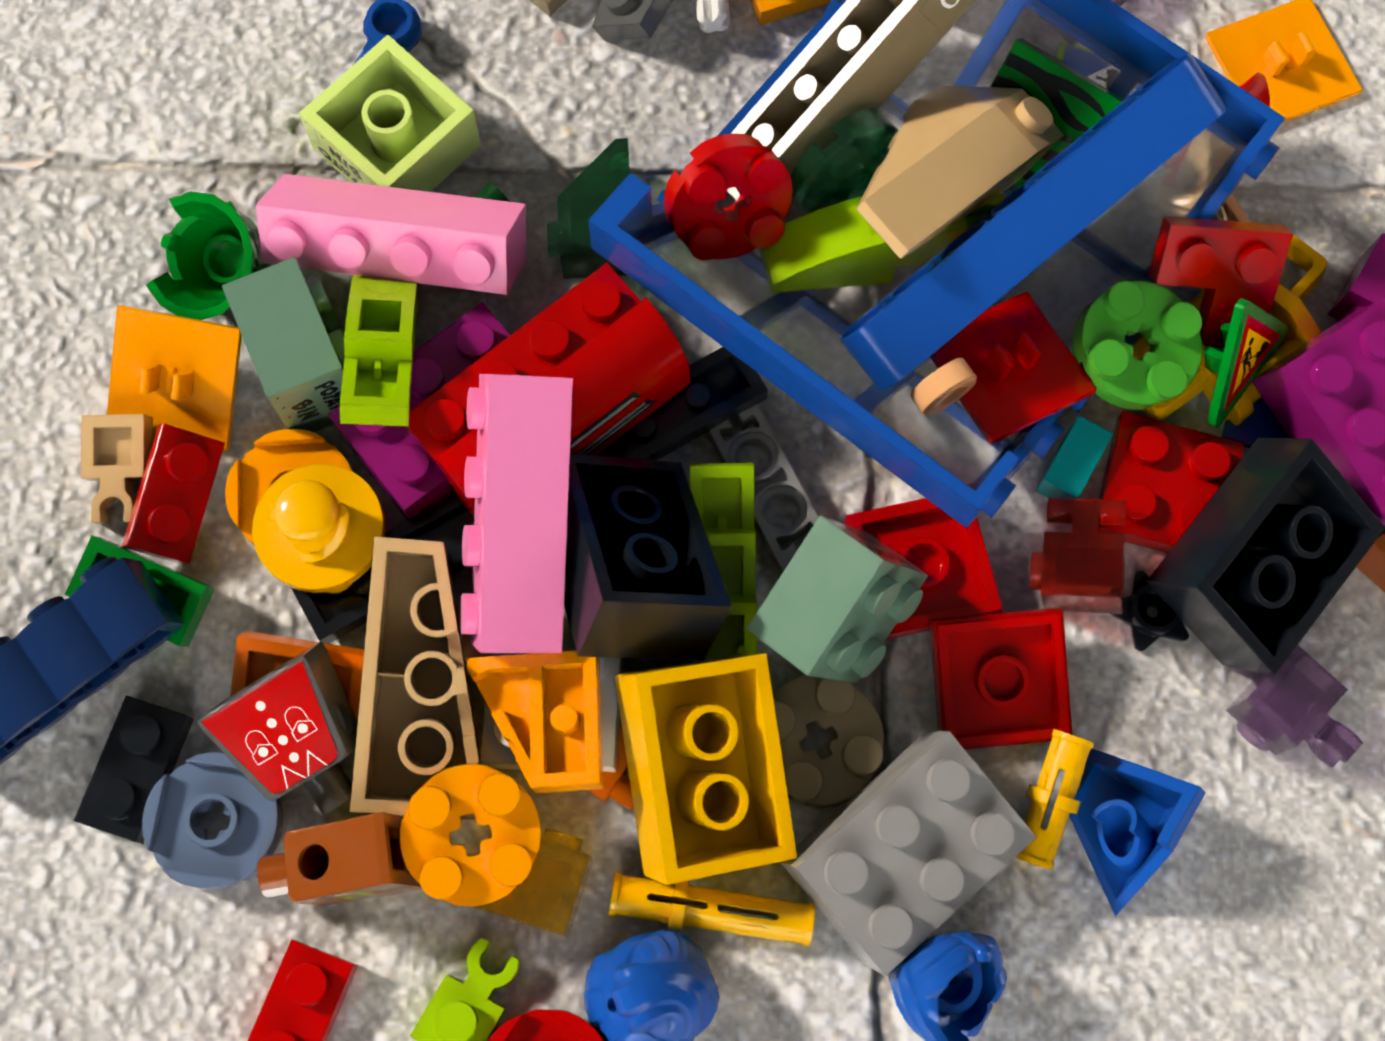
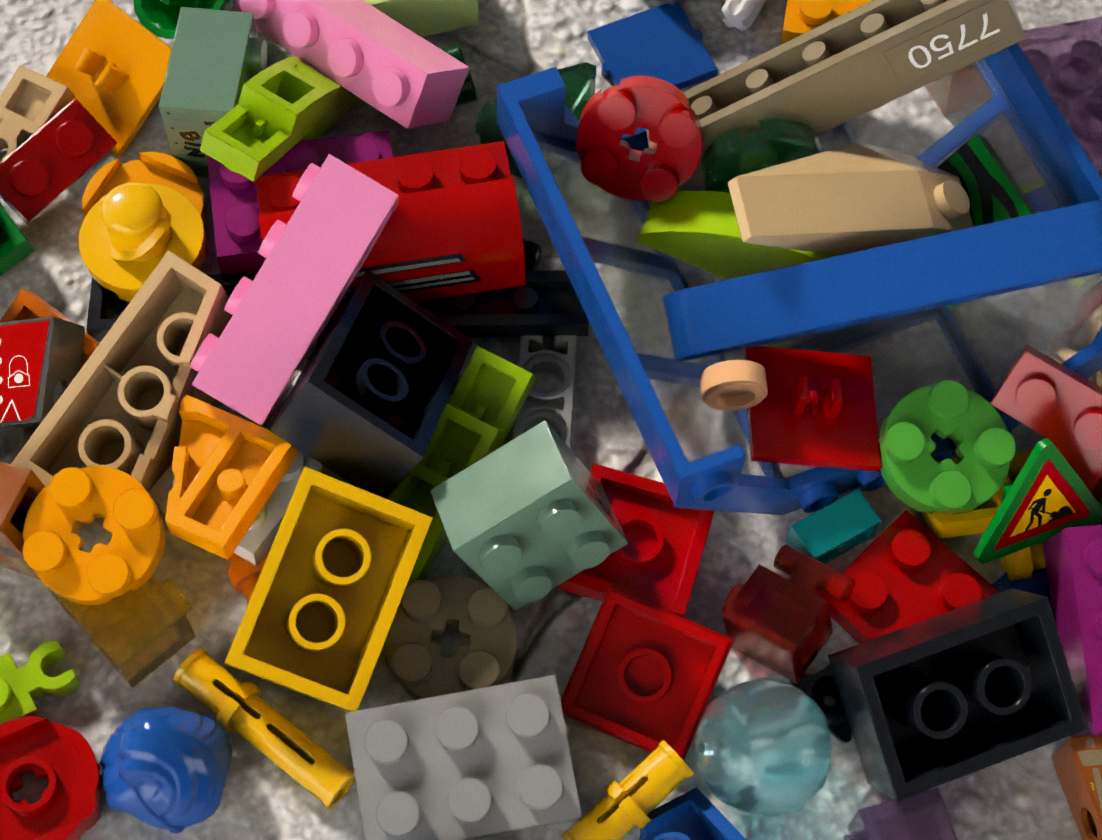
camera: 30 degrees right, 10 degrees down
none -> blue piece [587,2,718,89]
none -> clear light blue helmet [694,678,831,819]

